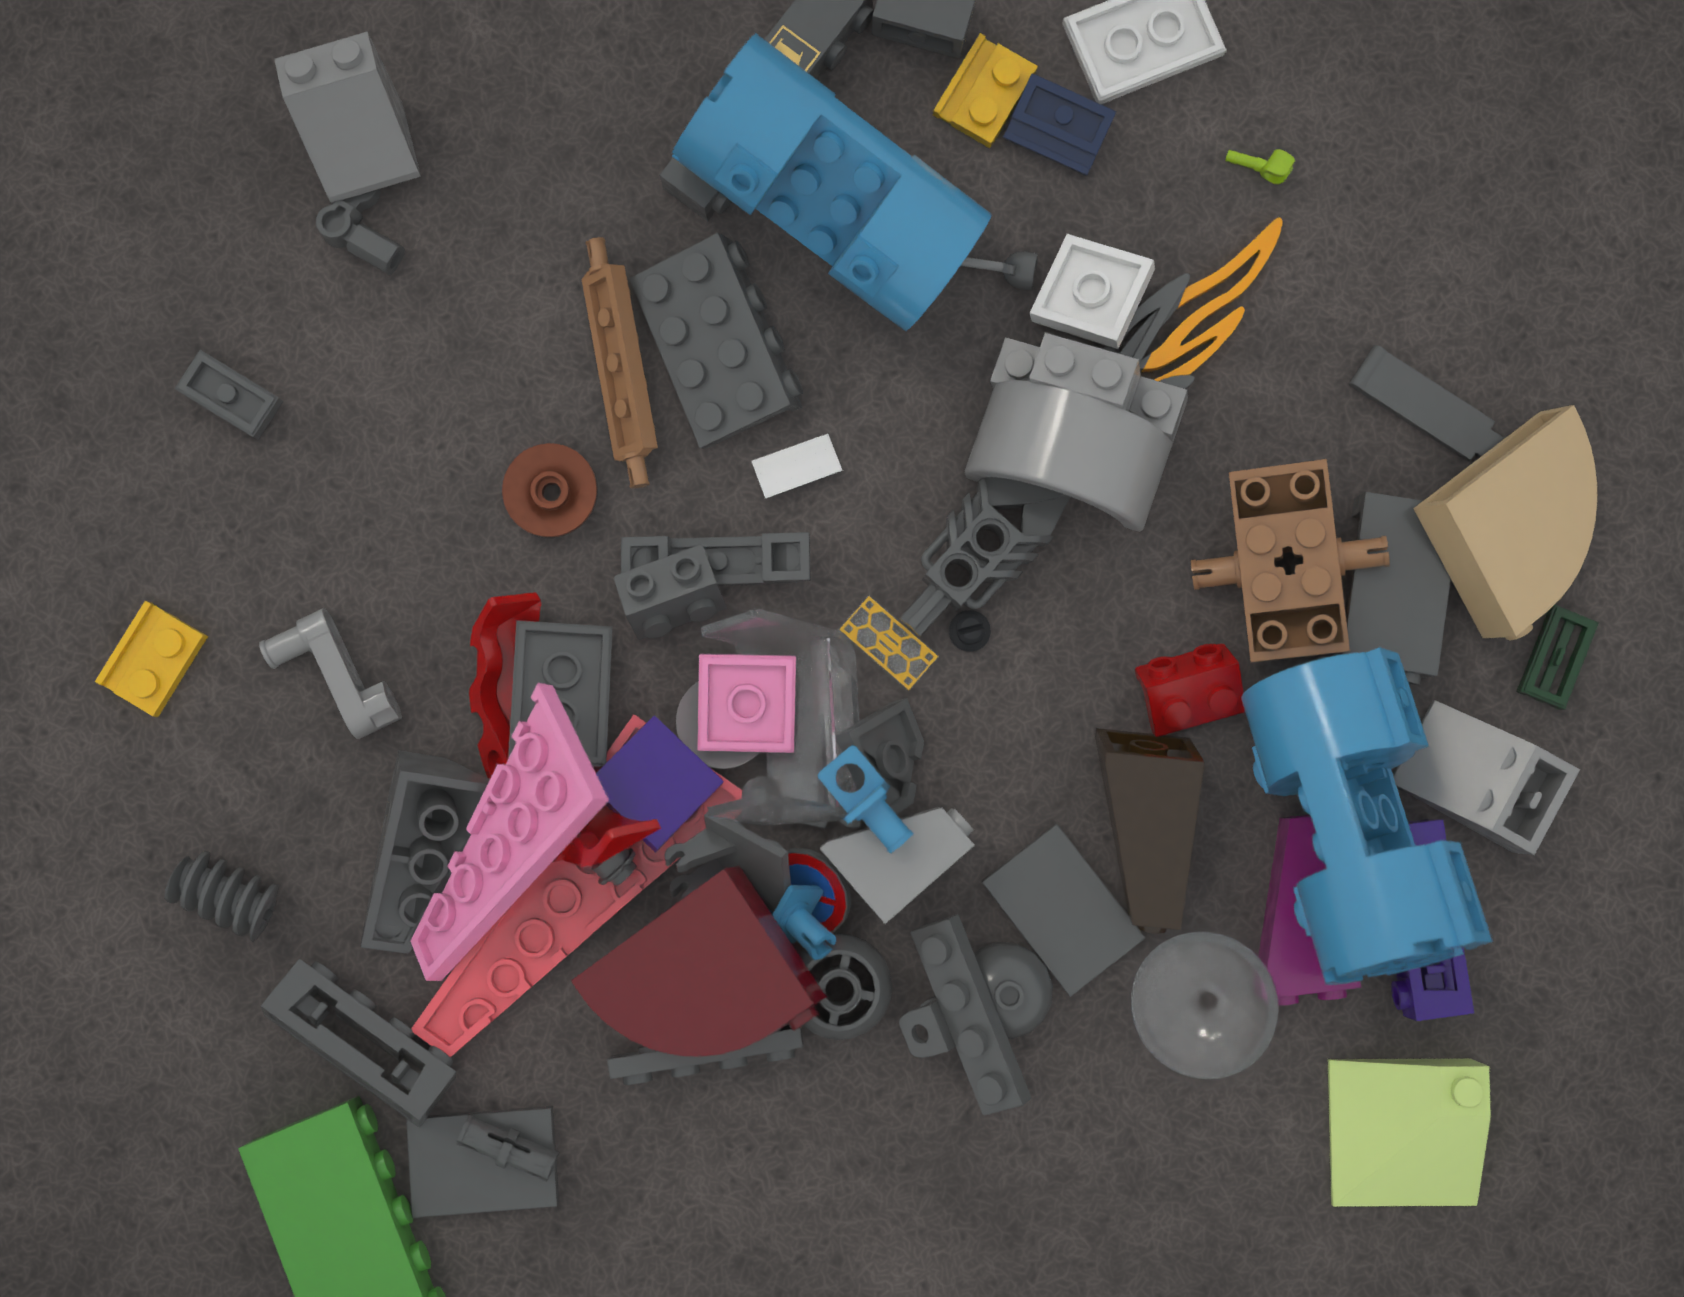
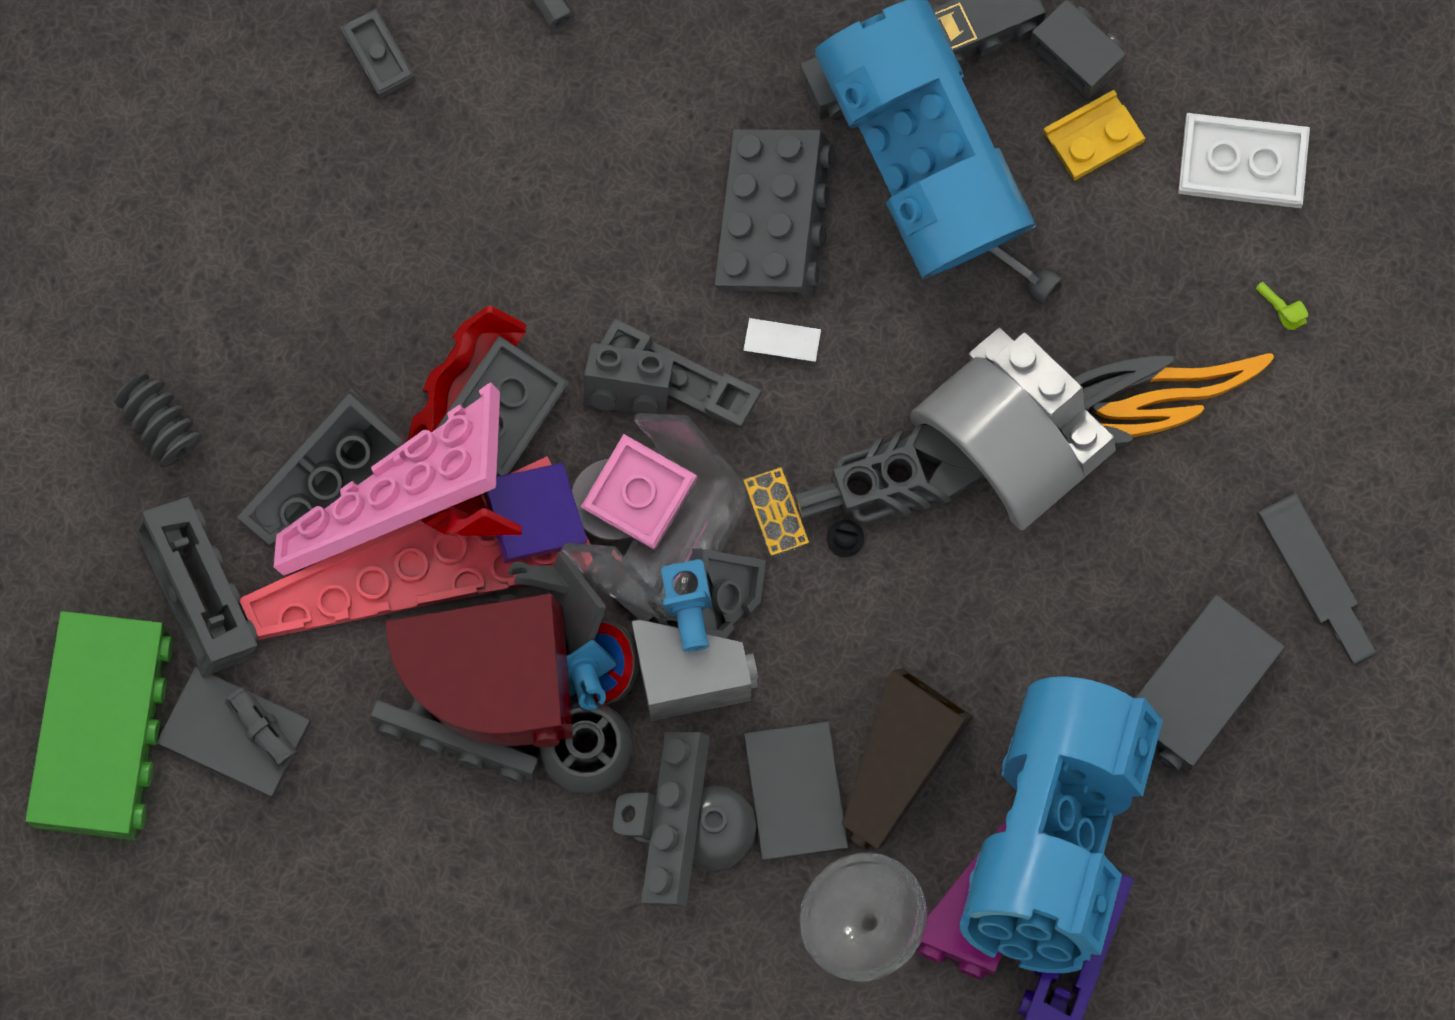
camera: 30 degrees right, 10 degrees down
yellow plate [95,601,208,717] -> none
light grey beam [259,608,402,739] -> none
copper dish [502,443,597,537] -> none
medium nougat plate [582,237,658,488] -> none
dark grey plate [592,848,636,886] -> none
dark blue plate [1003,73,1117,176] -> none
white plate [1030,234,1155,349] -> none
red bracket [1135,644,1245,737] -> none
medium nougat slope [1191,459,1390,663] -> none
light grey slope [1393,700,1580,855] -> none
tan brick [1413,405,1597,640] -> none
dark green tile [1516,605,1599,710] -> none

